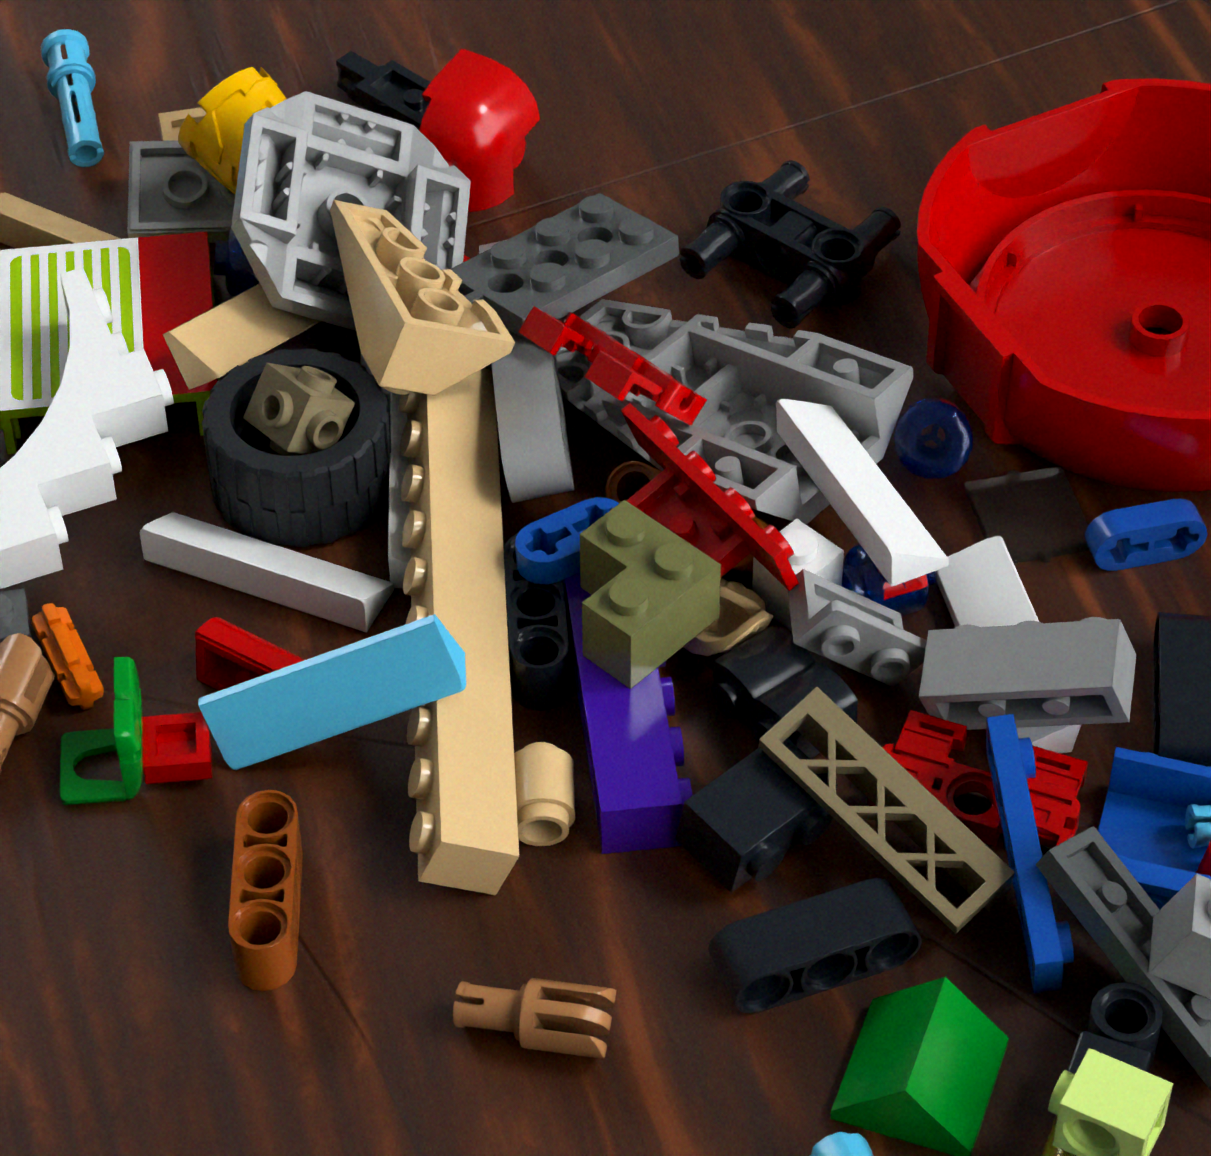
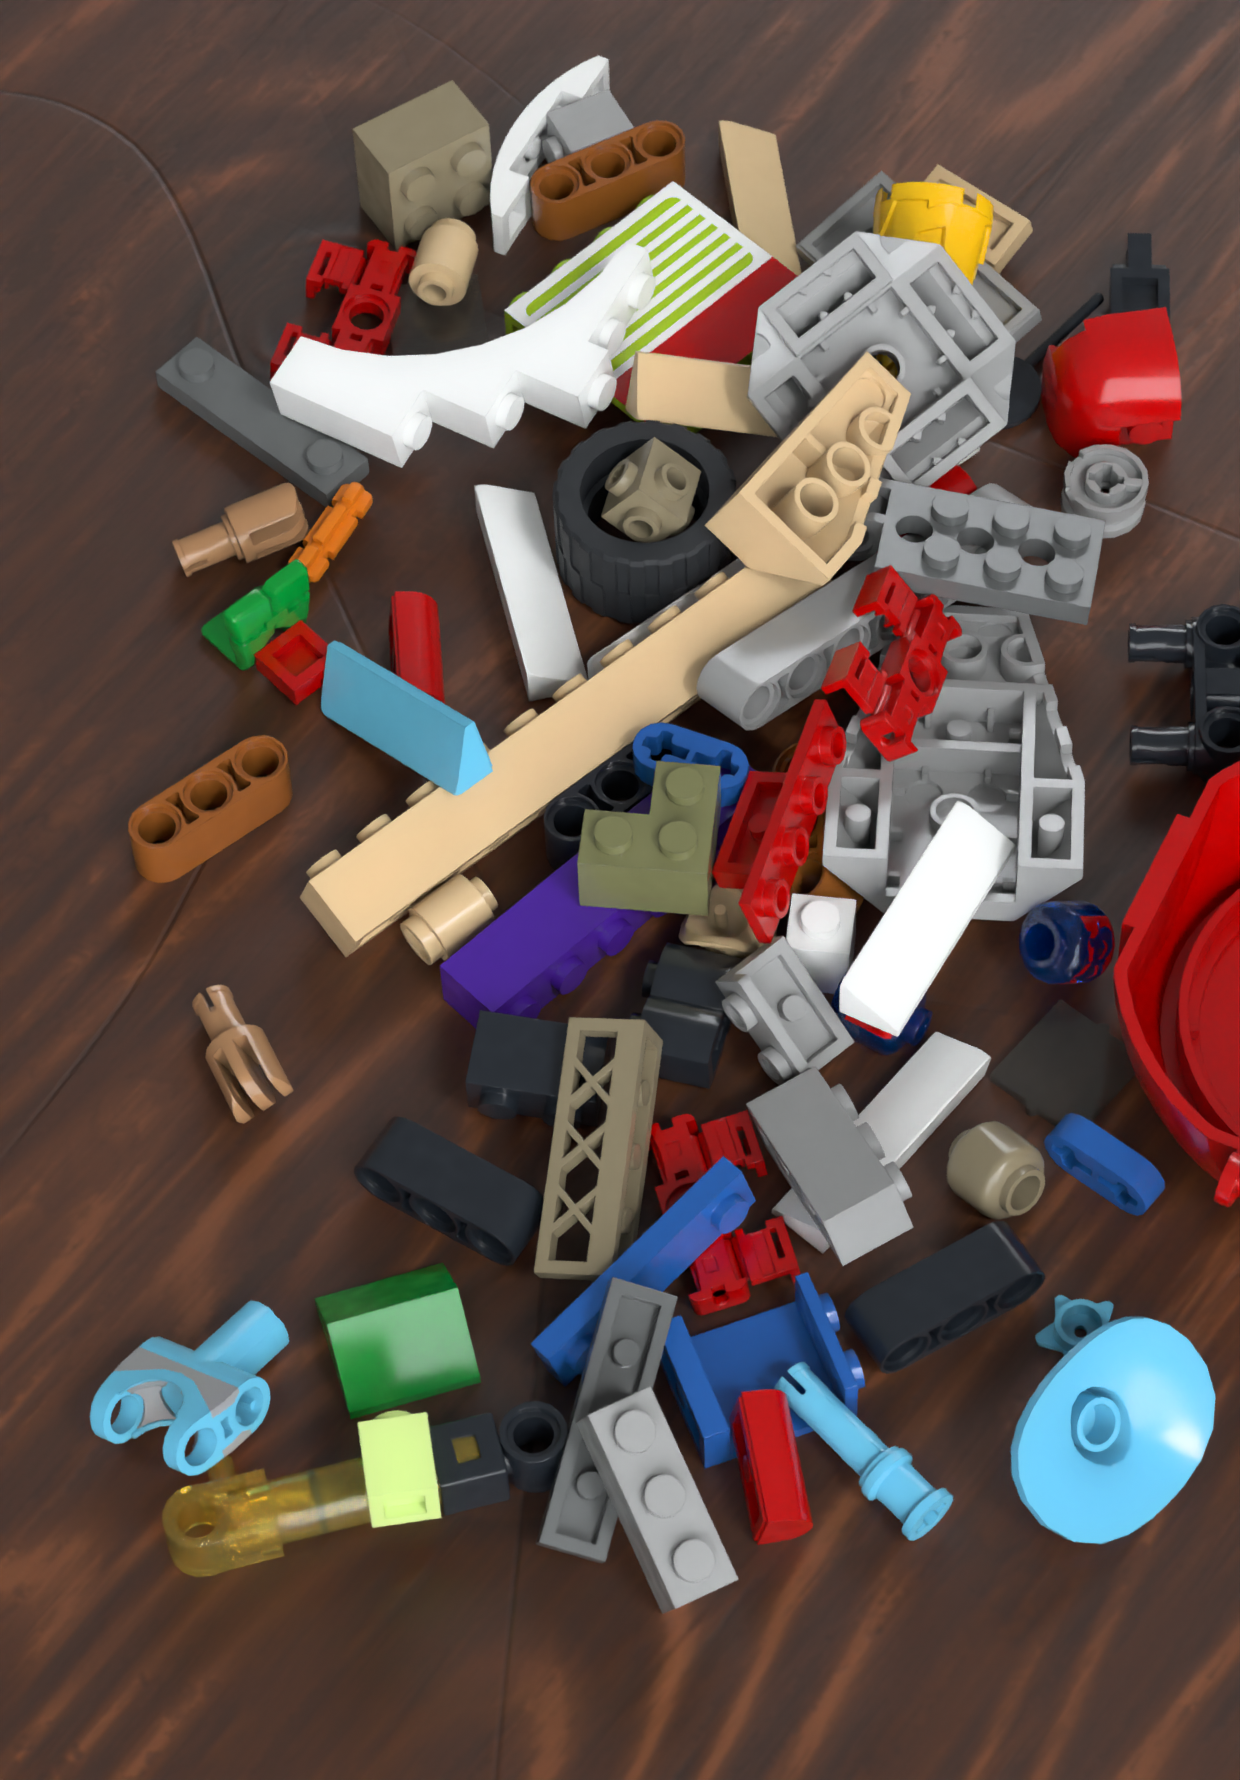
camera: 55 degrees right, 10 degrees up
medium azure pin [41,29,104,167] -> none
none -> dark tan head [947,1121,1045,1220]
none -> light grey wheel [1060,444,1149,538]

